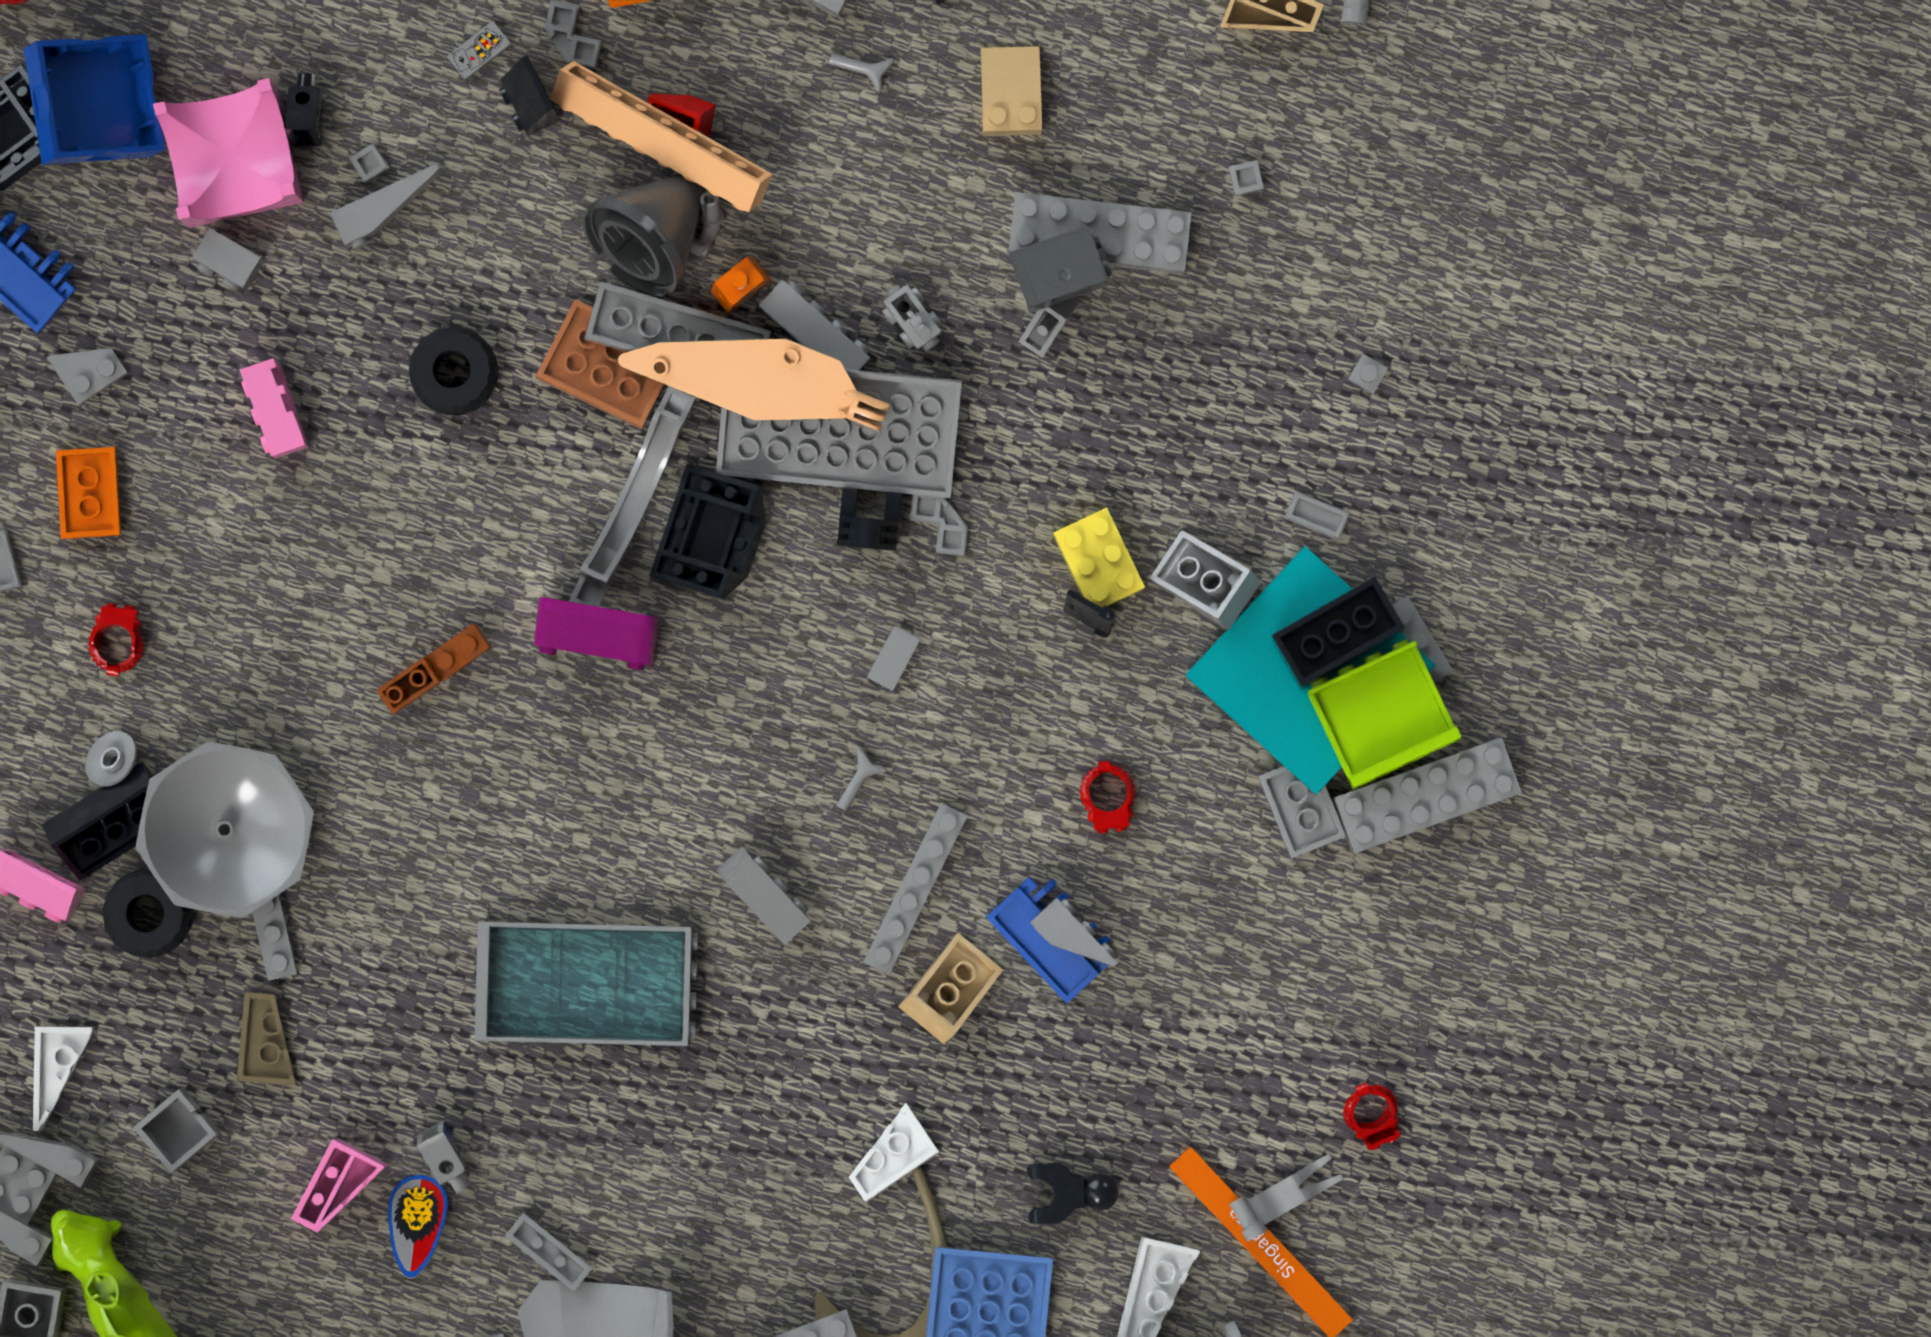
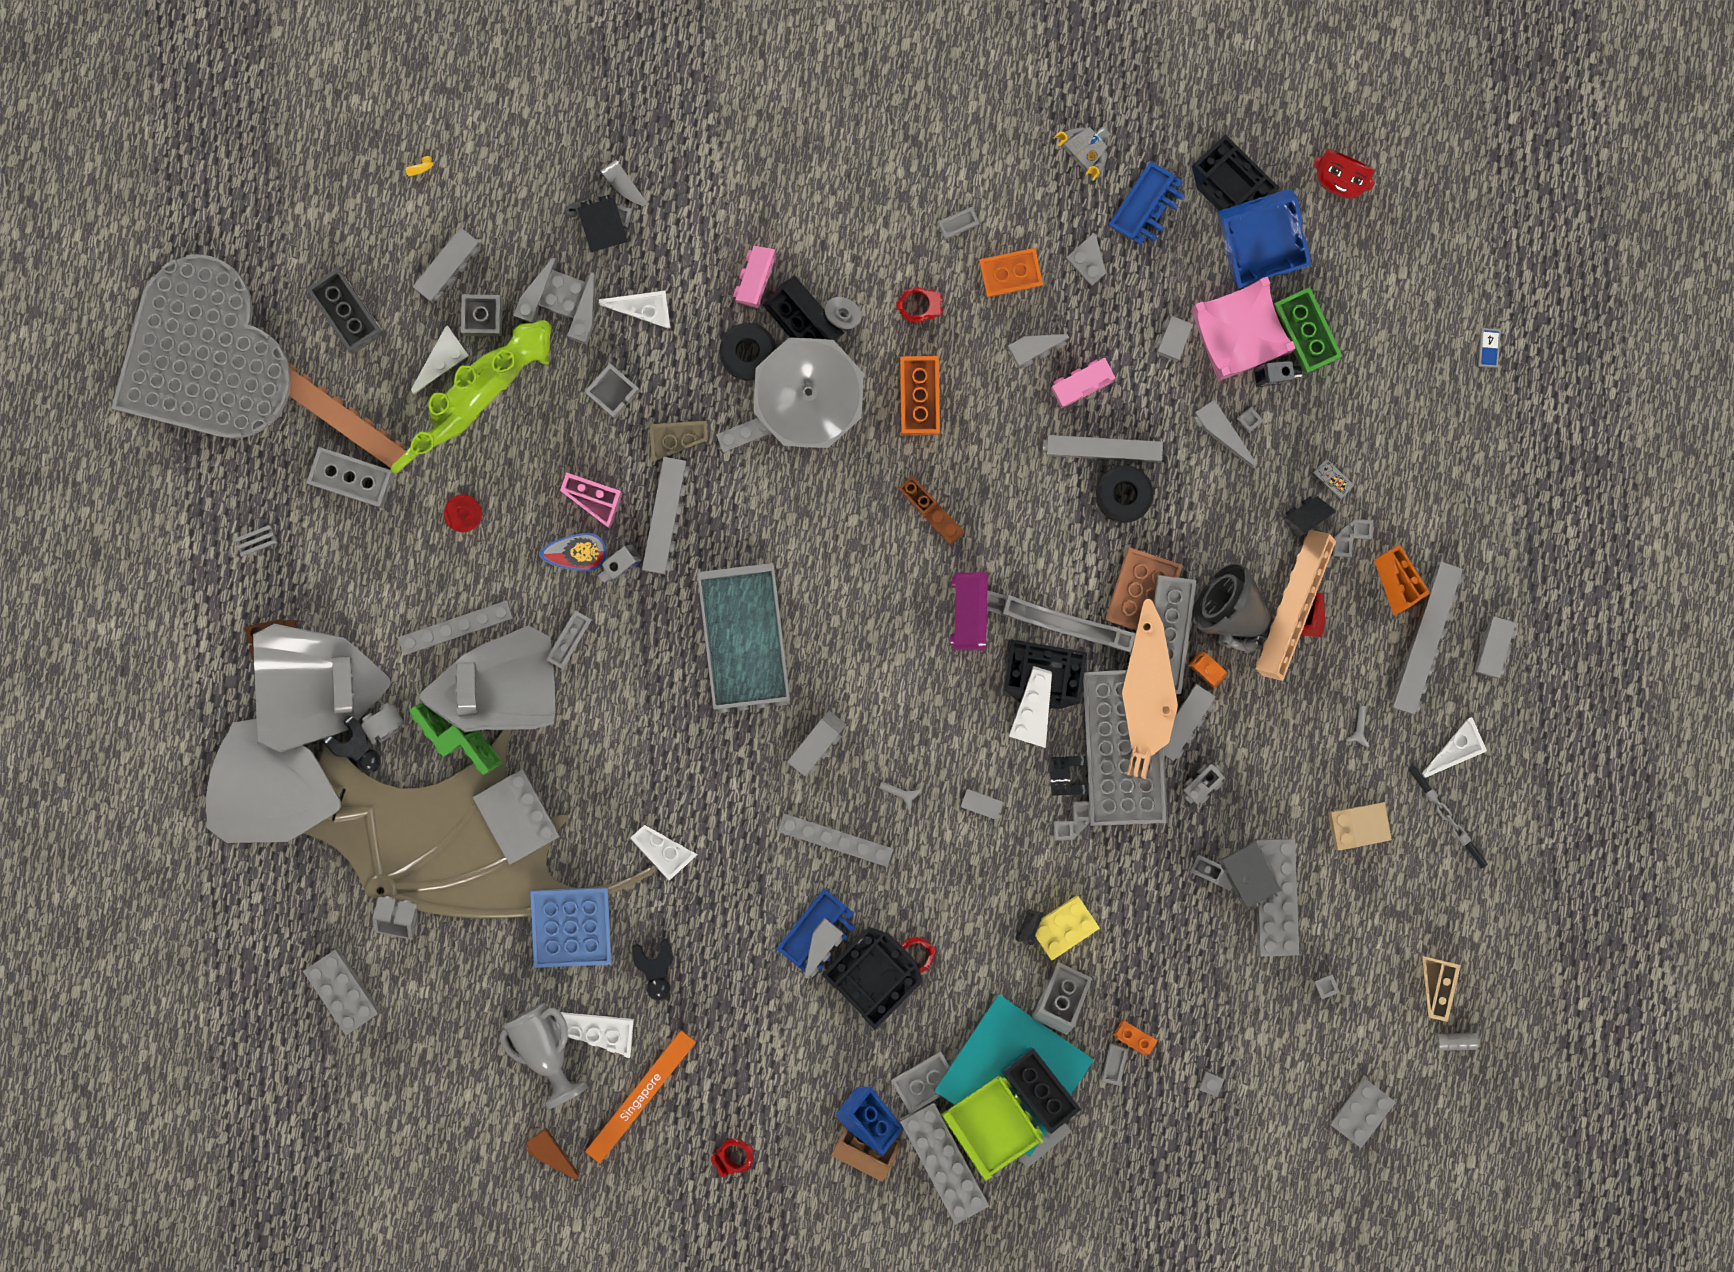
camera: 80 degrees right, 0 degrees up
tan slope [898,933,1003,1044] -> none
light grey flag [1229,1153,1344,1242] -> none
none -> light grey brick [642,457,690,575]
none -> black wedge [821,927,923,1030]
none -> medium nougat slope [831,1127,902,1182]
none -> blue slope [835,1086,904,1156]
none -> orange brick [900,356,940,436]
none -> light grey slope [1007,334,1069,368]
none -> white wing [1009,666,1052,748]
none -> light grey brick [1043,435,1163,462]
none -> orange window [1113,1019,1158,1055]
none -> bright green brick [1273,287,1342,375]
none -> light grey plate [1330,1078,1396,1148]

